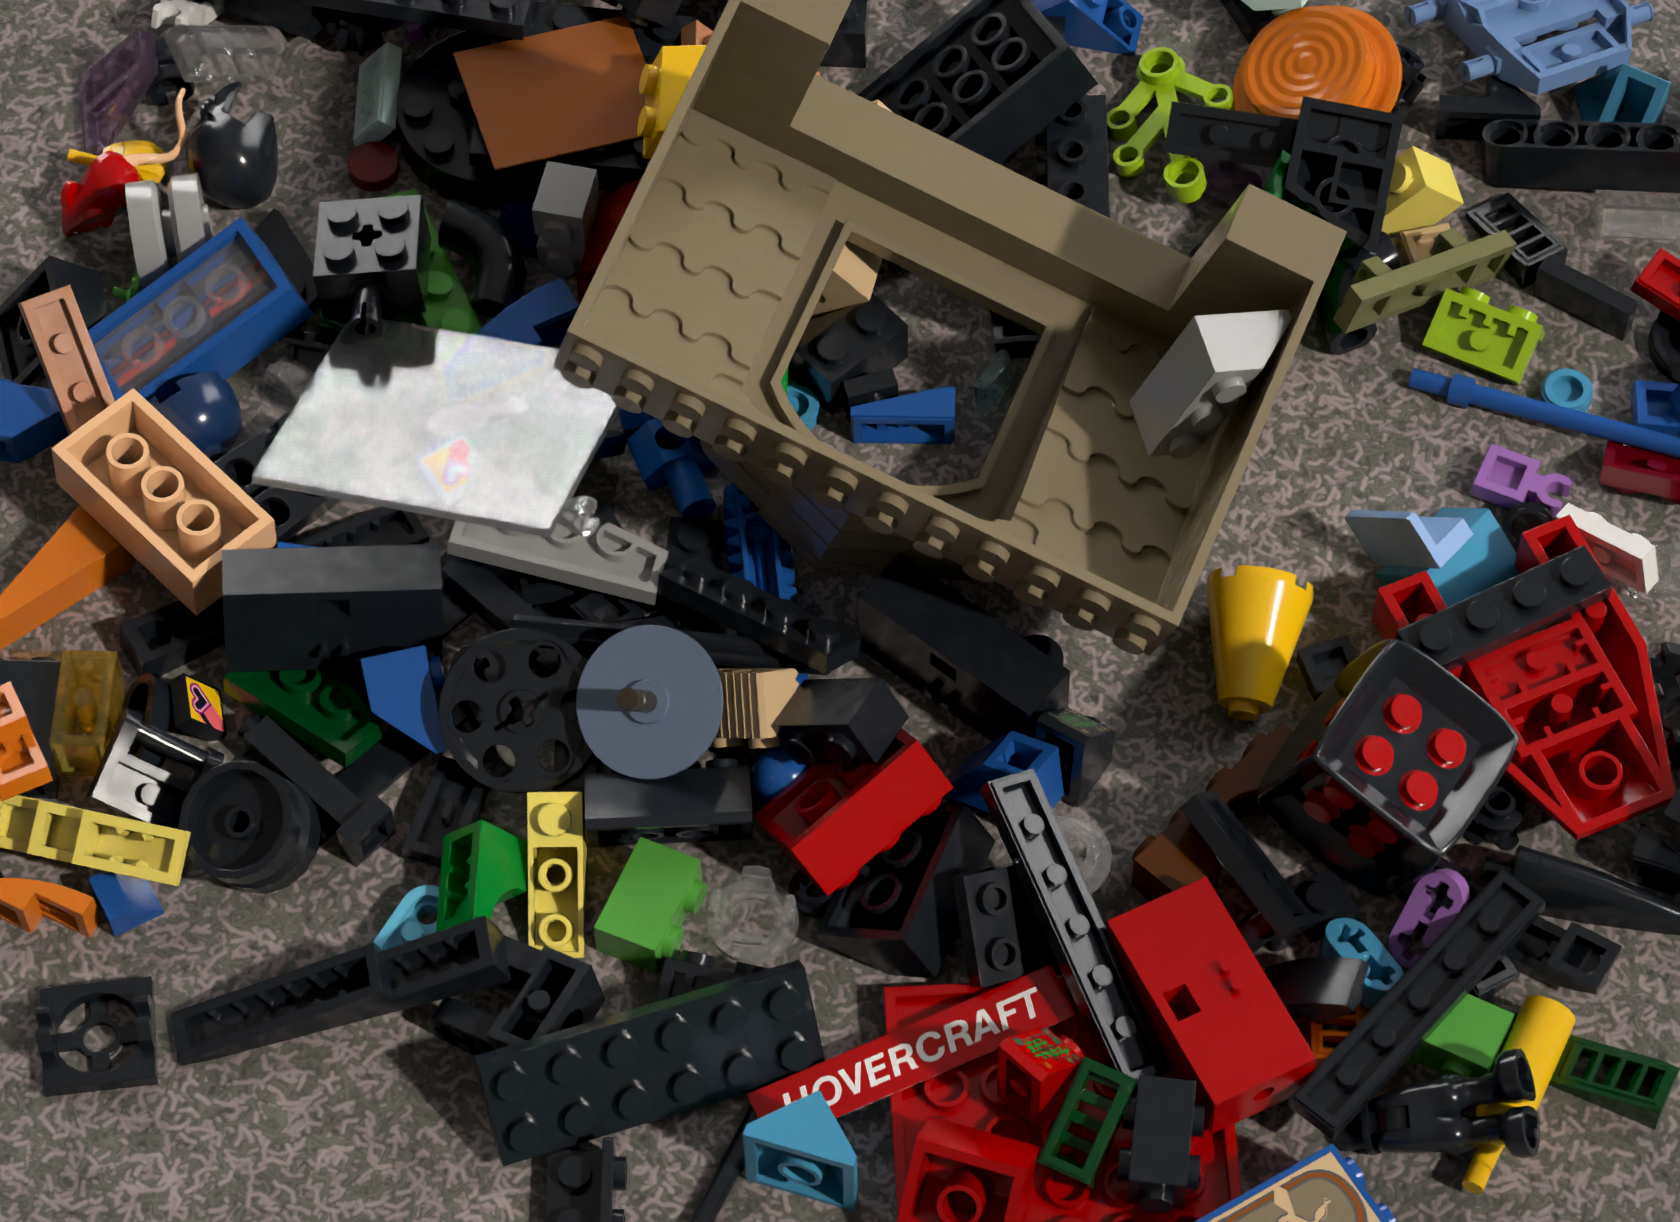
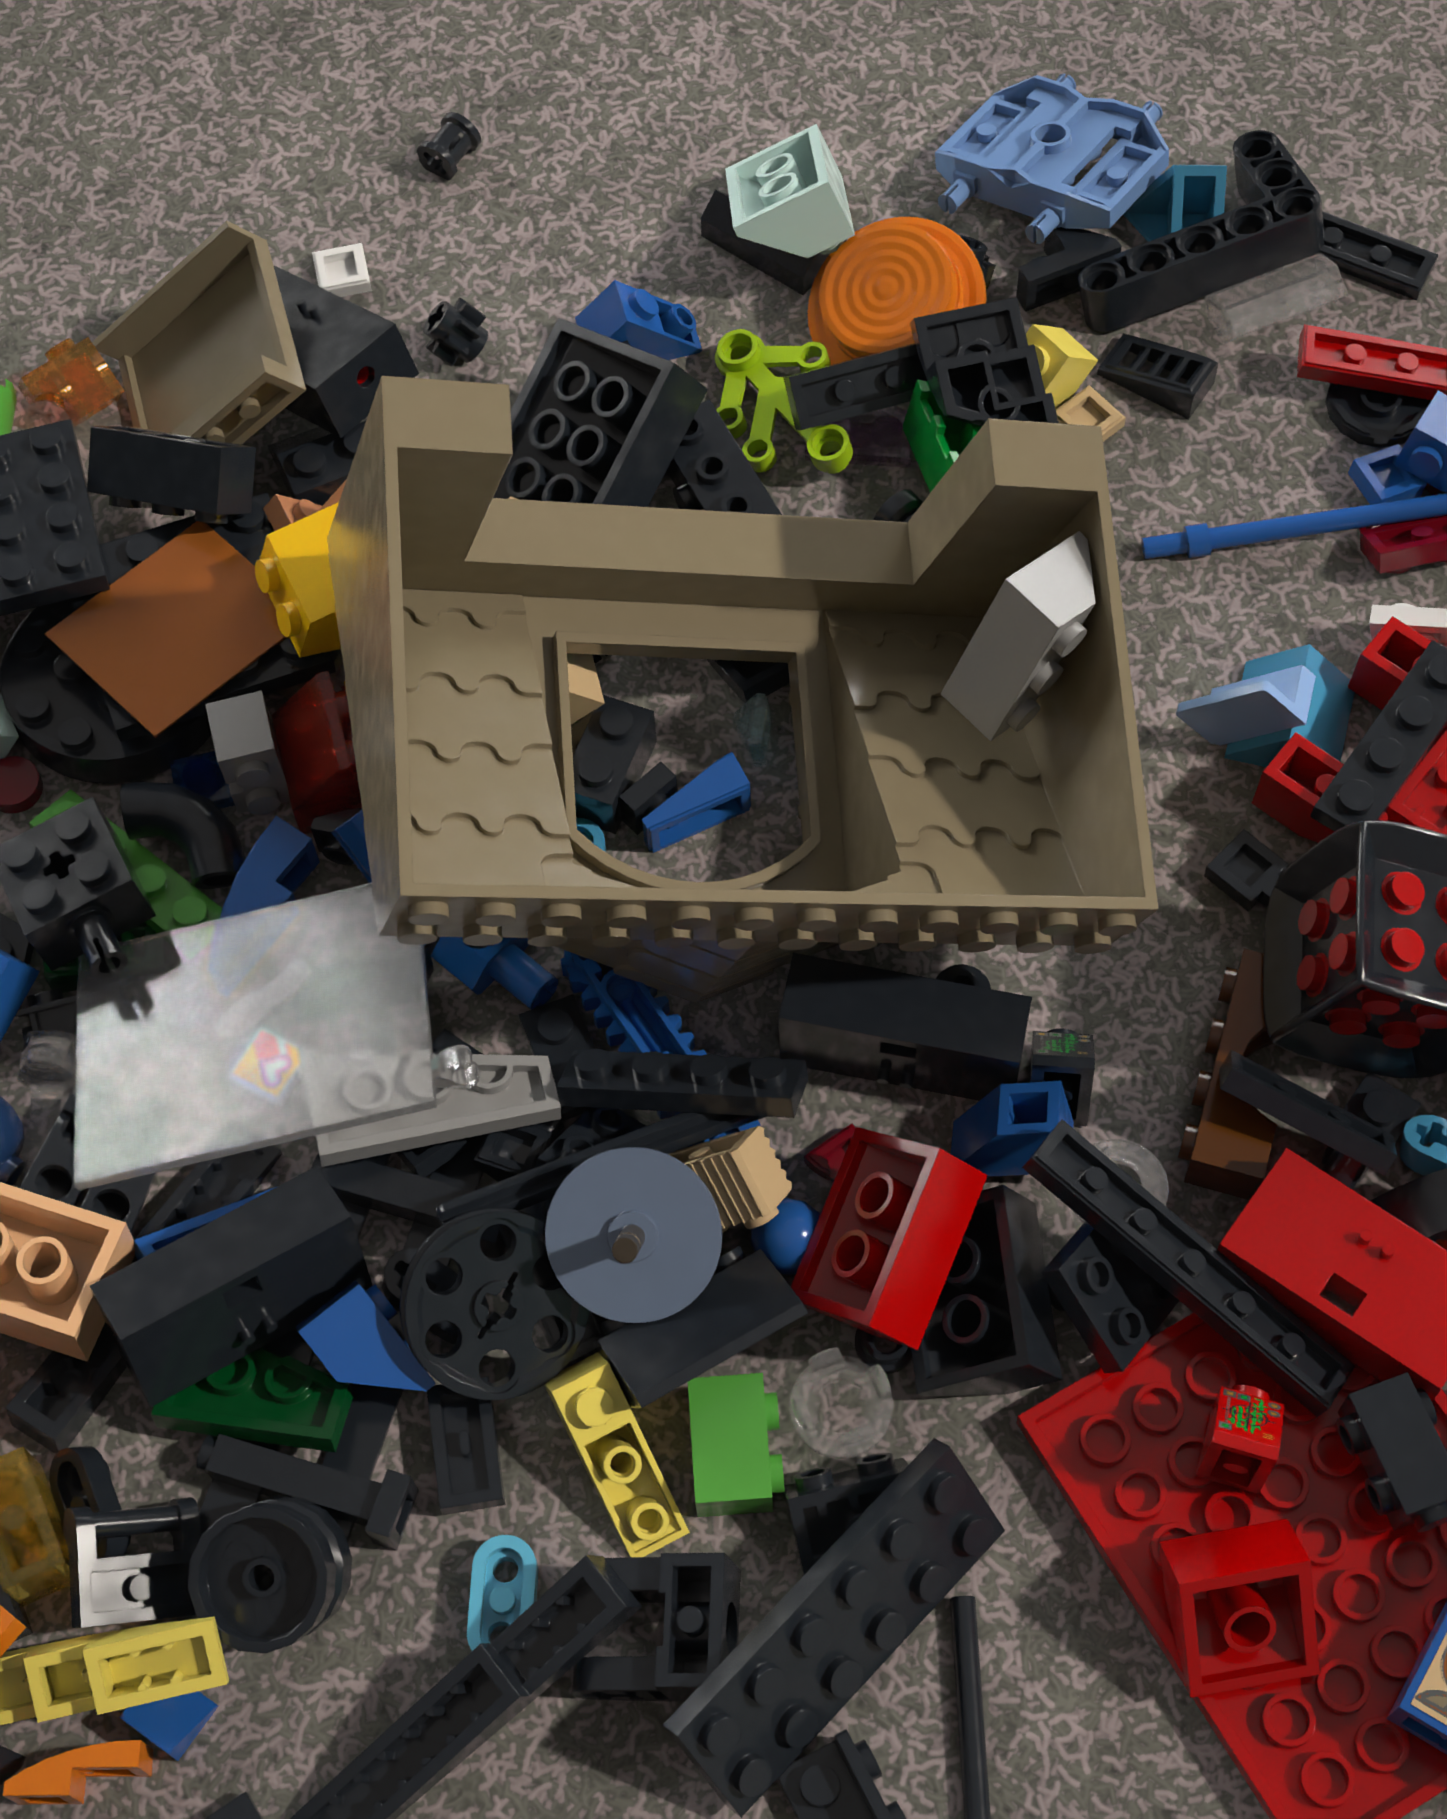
camera: 25 degrees left, 5 degrees up
black tile [170,673,227,742] -> none
green arch [436,819,528,932] -> none
dark azure slope [743,1090,858,1212] -> none
red sticker [747,964,1077,1119] -> none
black brick [771,677,909,765] -> none
dark green slope [1037,1056,1137,1189] -> none
yellow cone [1206,565,1314,721] -> none
olive hinge [1333,228,1517,334] -> none
lime bracket [1422,286,1545,386] -> none
medium lavender plate [1471,443,1573,519] -> none
black plate [1502,502,1554,552] -> none
black tile [1533,256,1638,341] -> none
dark azure tile [1540,368,1593,413] -> none

